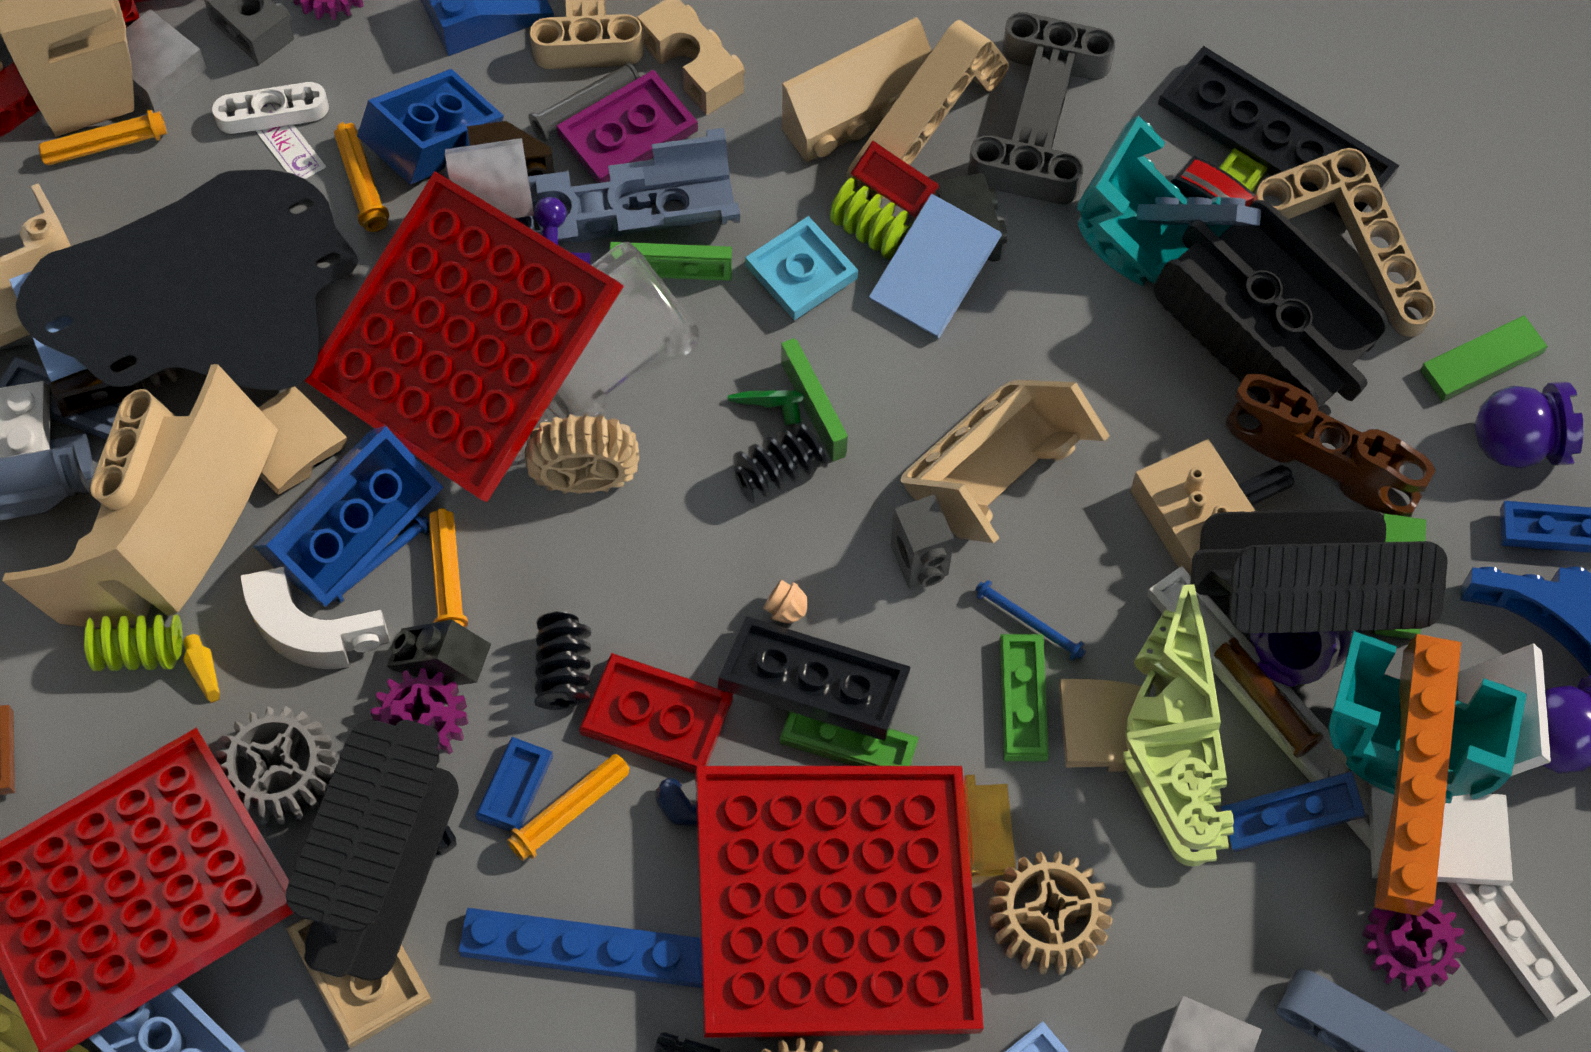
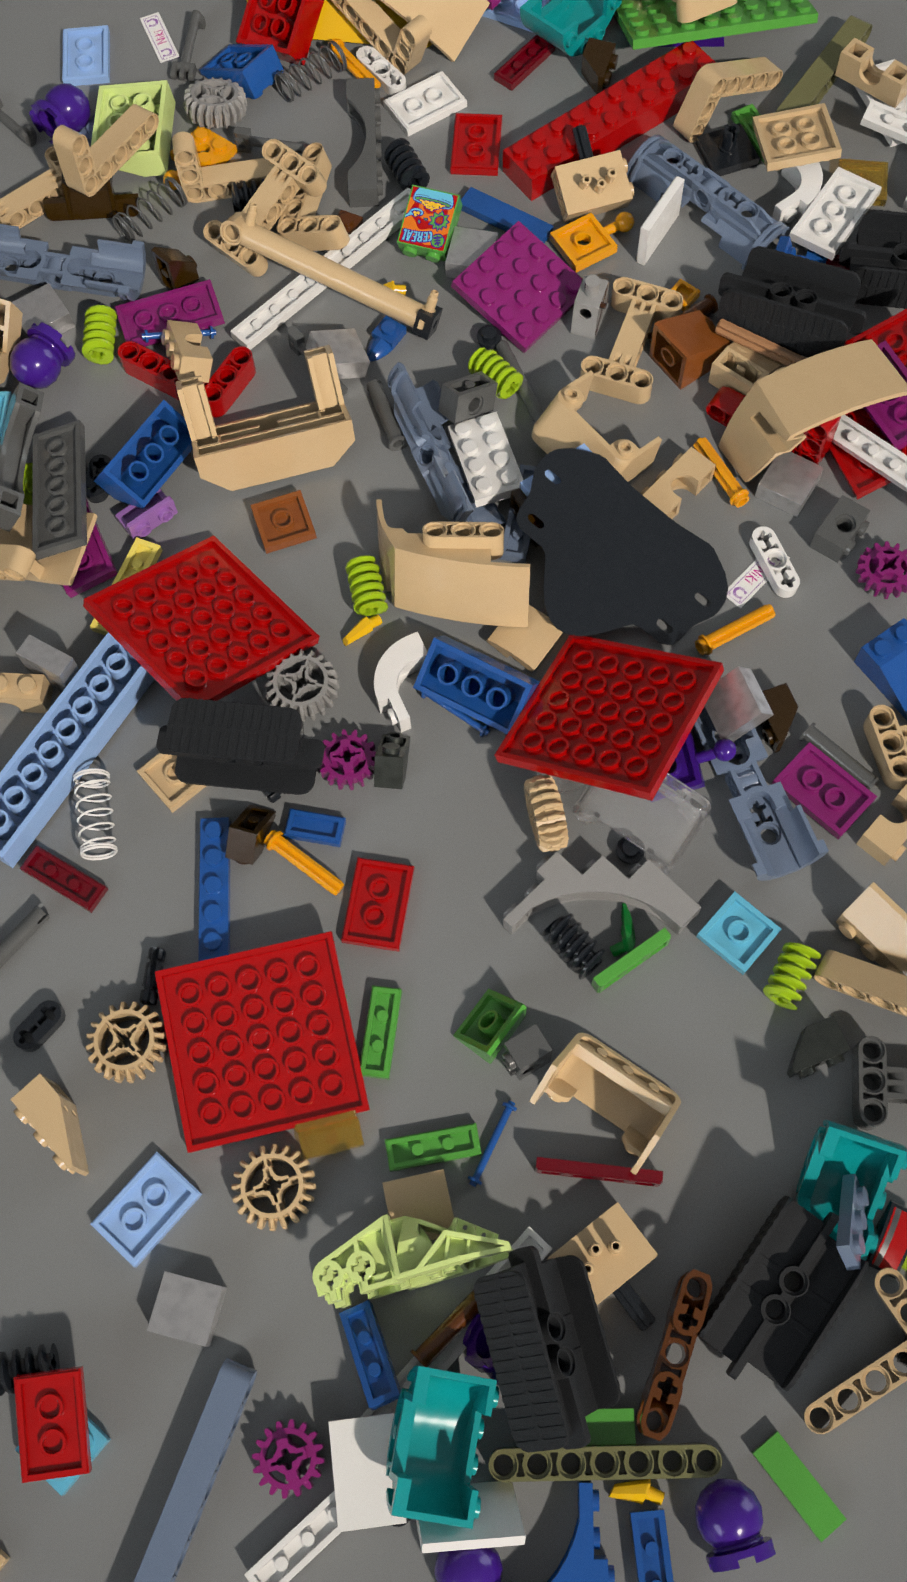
camera: 85 degrees right, 5 degrees up
blue slope [357,69,504,184] -> none
light orange axle [429,508,468,628] -> none
black piece [534,611,591,710] -> none
bright green tile [610,242,732,281] -> none
dark blue arm [655,778,697,826] -> none
black plate [717,616,911,741] -> none
light nougat plate [763,580,807,624] -> none
red tile [850,140,939,218] -> none
light blue tile [869,193,1002,338] -> none
orange arch [1374,634,1462,916] -> none
none -> dark brown slope [225,804,276,865]
none -> bright green slope [453,988,527,1064]
none -> olive beam [488,1442,722,1482]
none -> light grey arch [503,852,701,935]
none -> dark red tile [535,1157,663,1187]
none -> yellow bar [608,1479,665,1506]
none -> black plate [616,835,645,864]
none -> tan arch [641,447,716,519]

